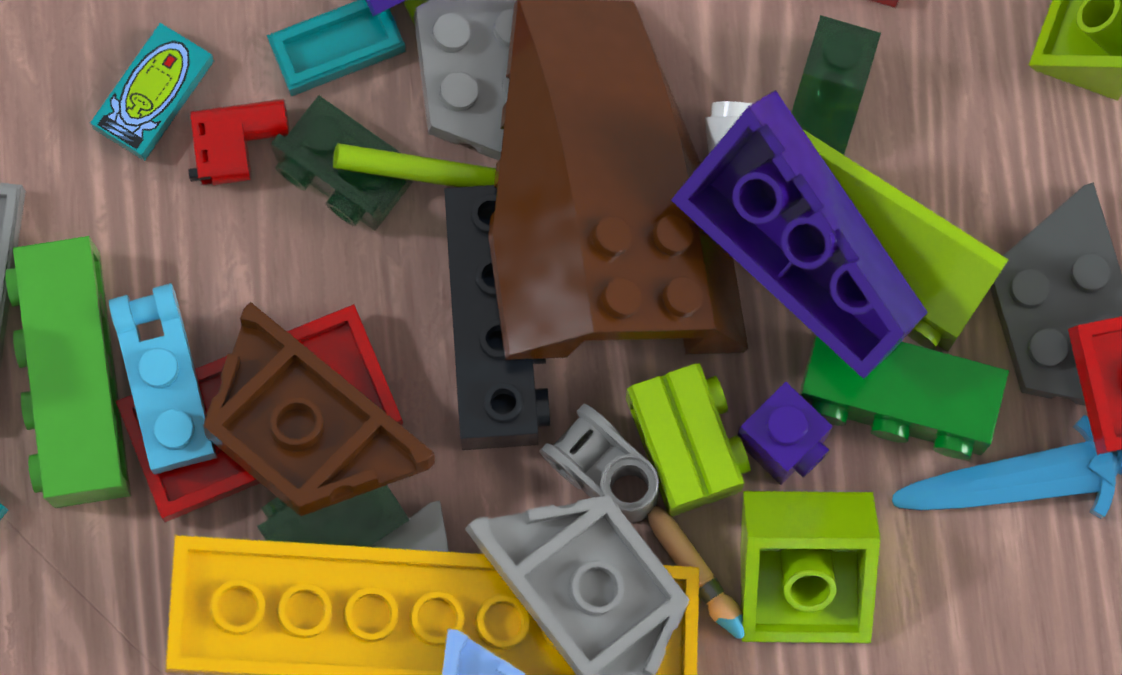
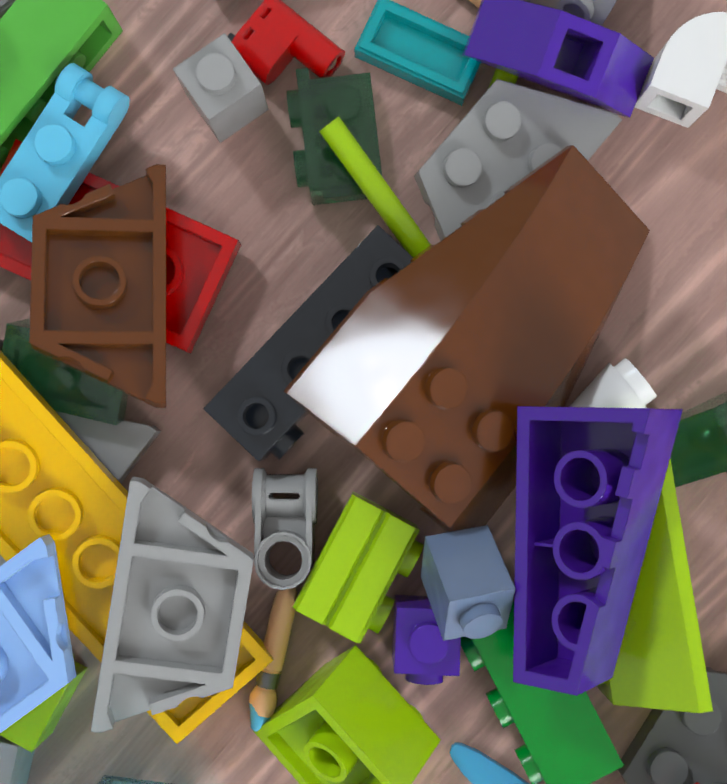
camera: 50 degrees right, 10 degrees up
none -> light grey brick [173,33,269,143]
none -> sand blue brick [421,525,515,641]

